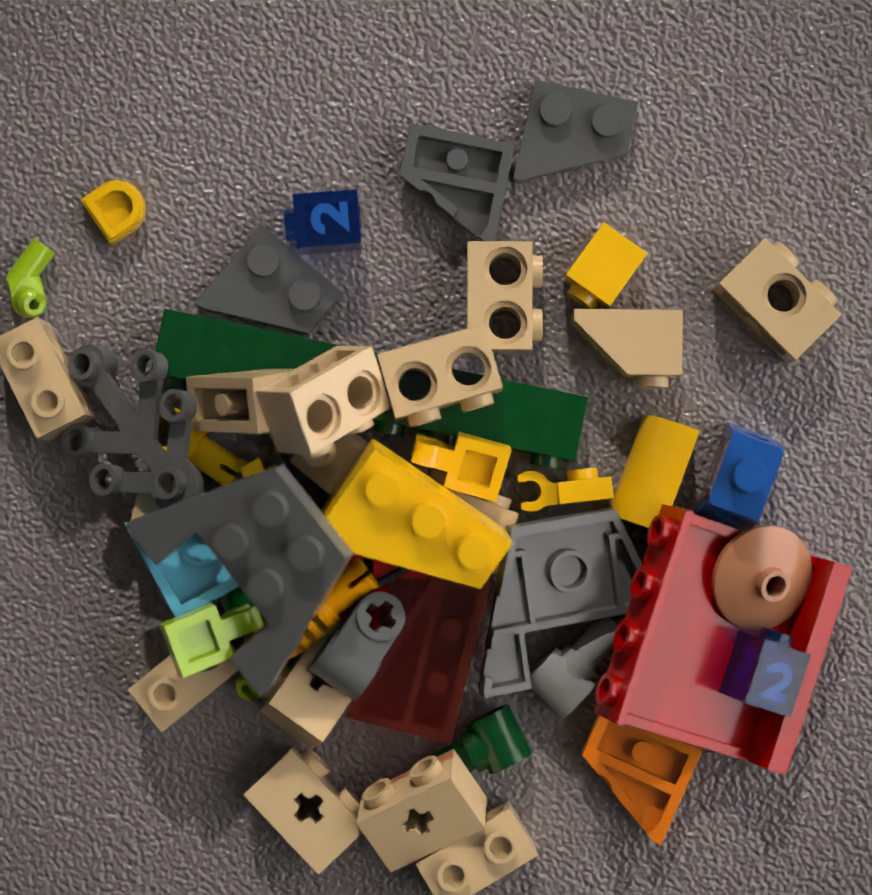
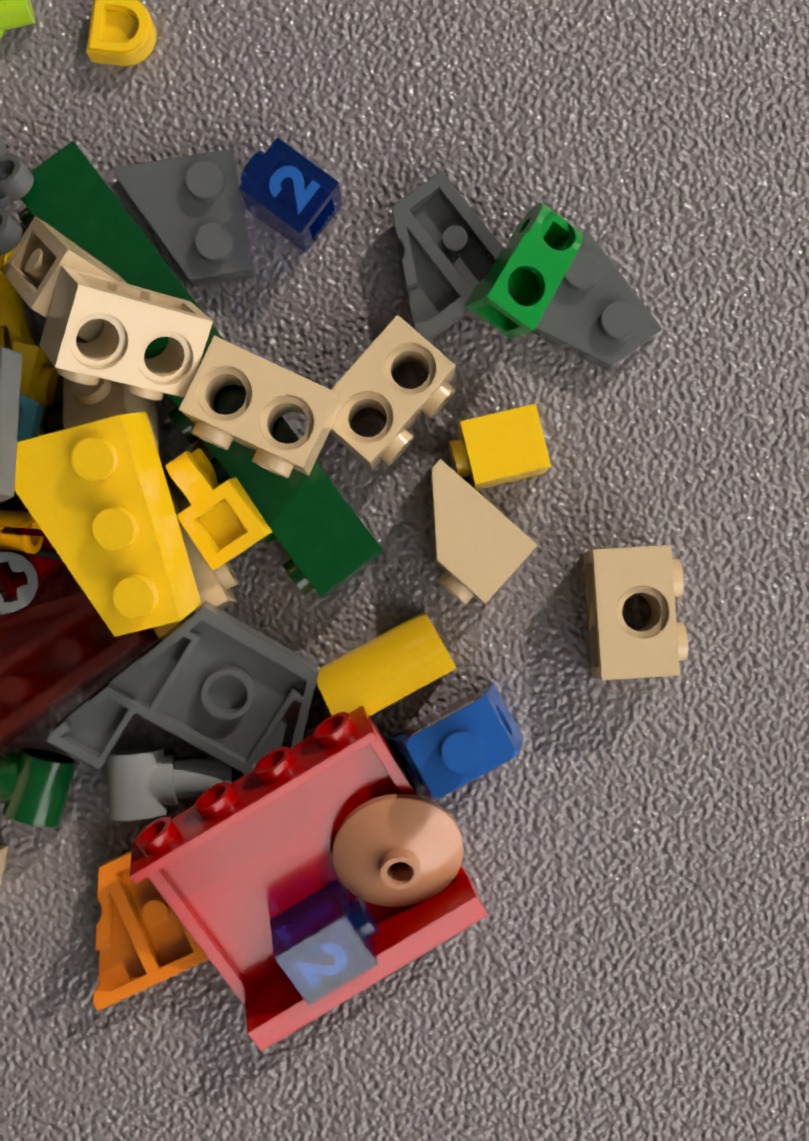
camera: 40 degrees right, 0 degrees up
yellow plate [517,468,614,512] -> none
none -> green leg [464,202,583,339]

